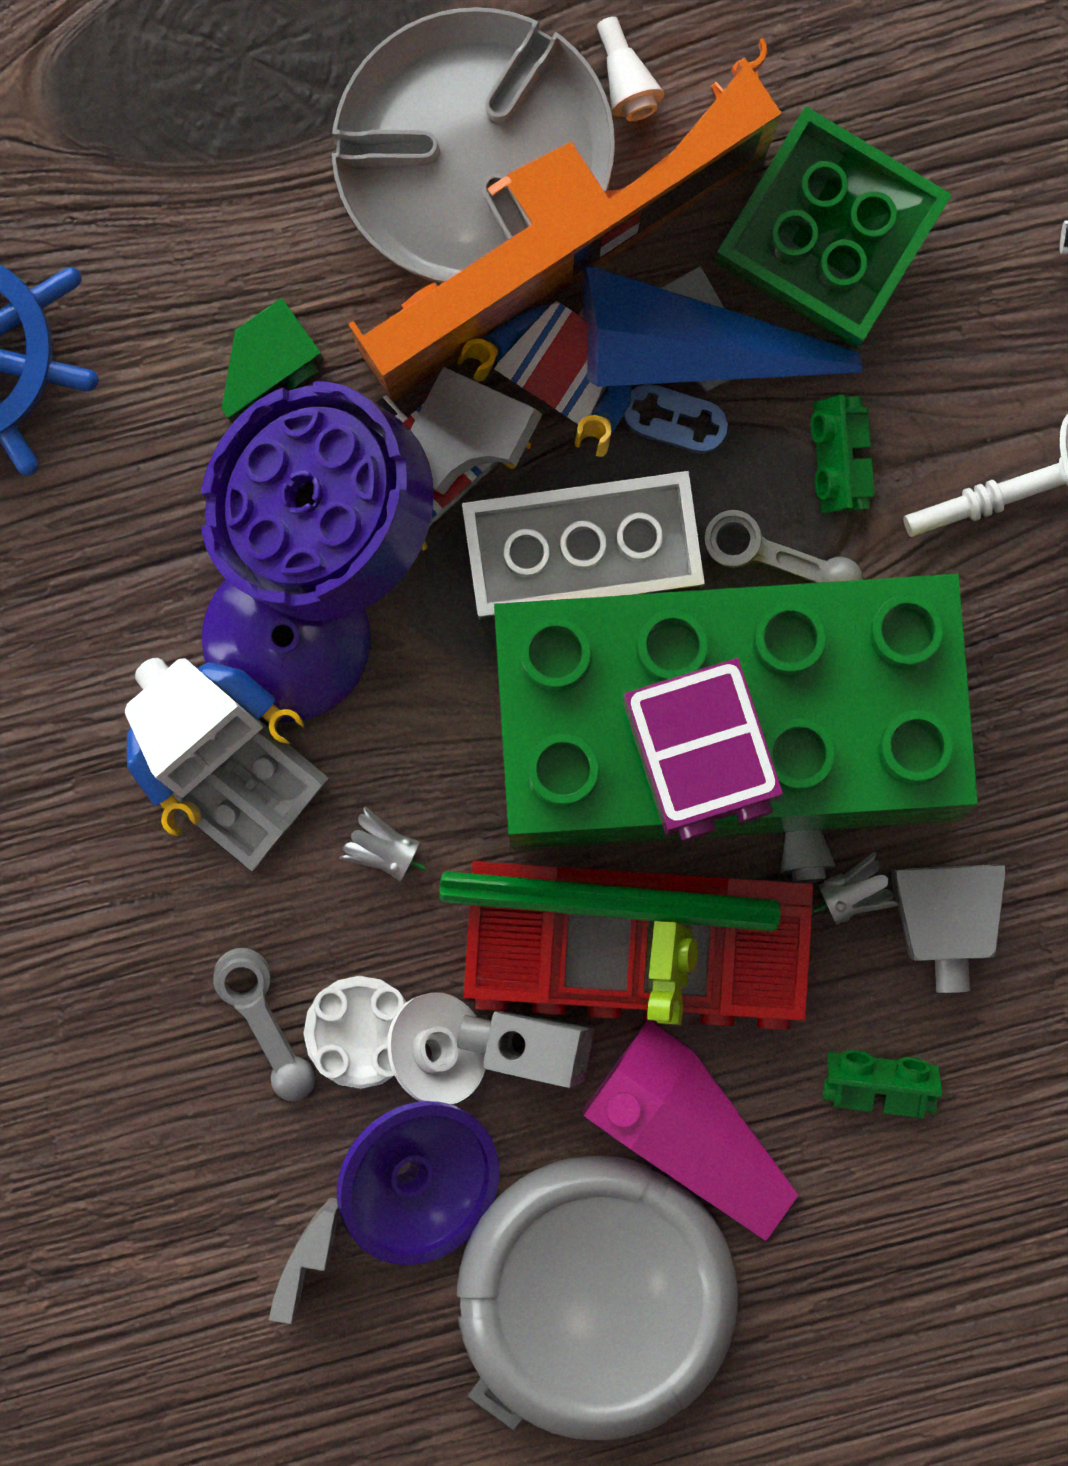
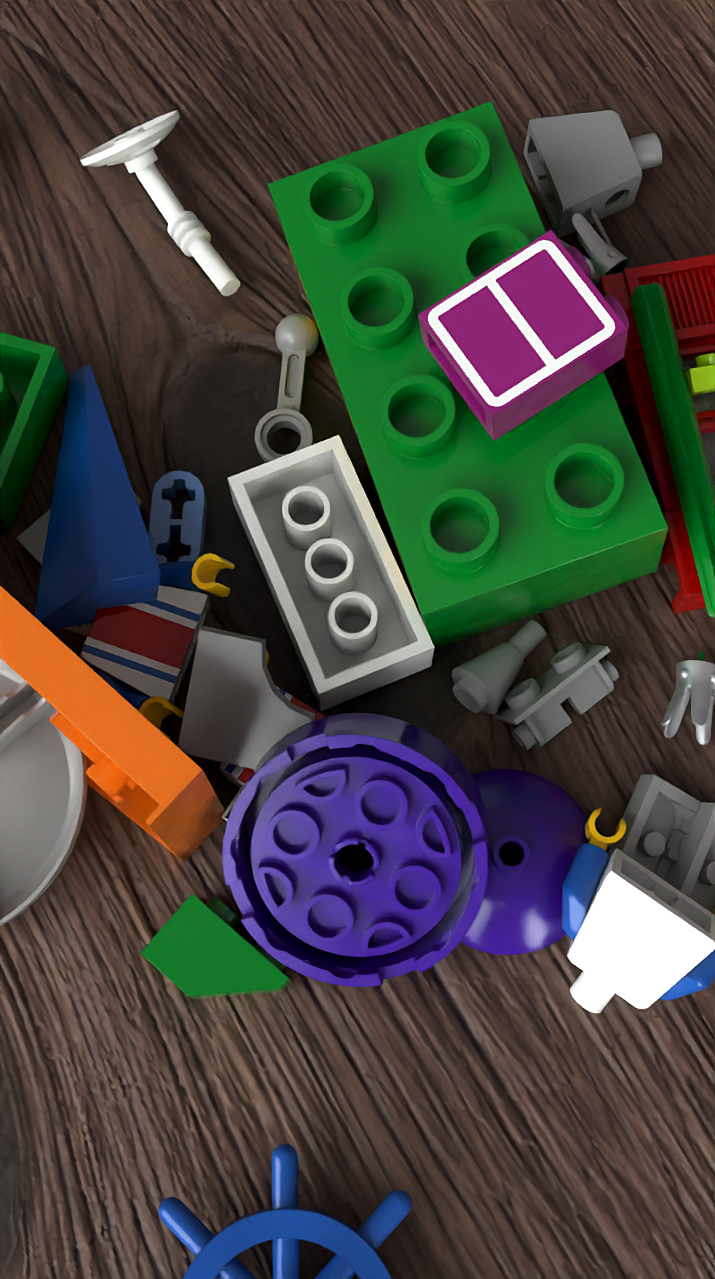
camera: 105 degrees left, 15 degrees down
green hinge [810,395,875,514] -> none
none -> light grey cone [452,620,546,714]
none -> light grey hinge [493,642,619,751]

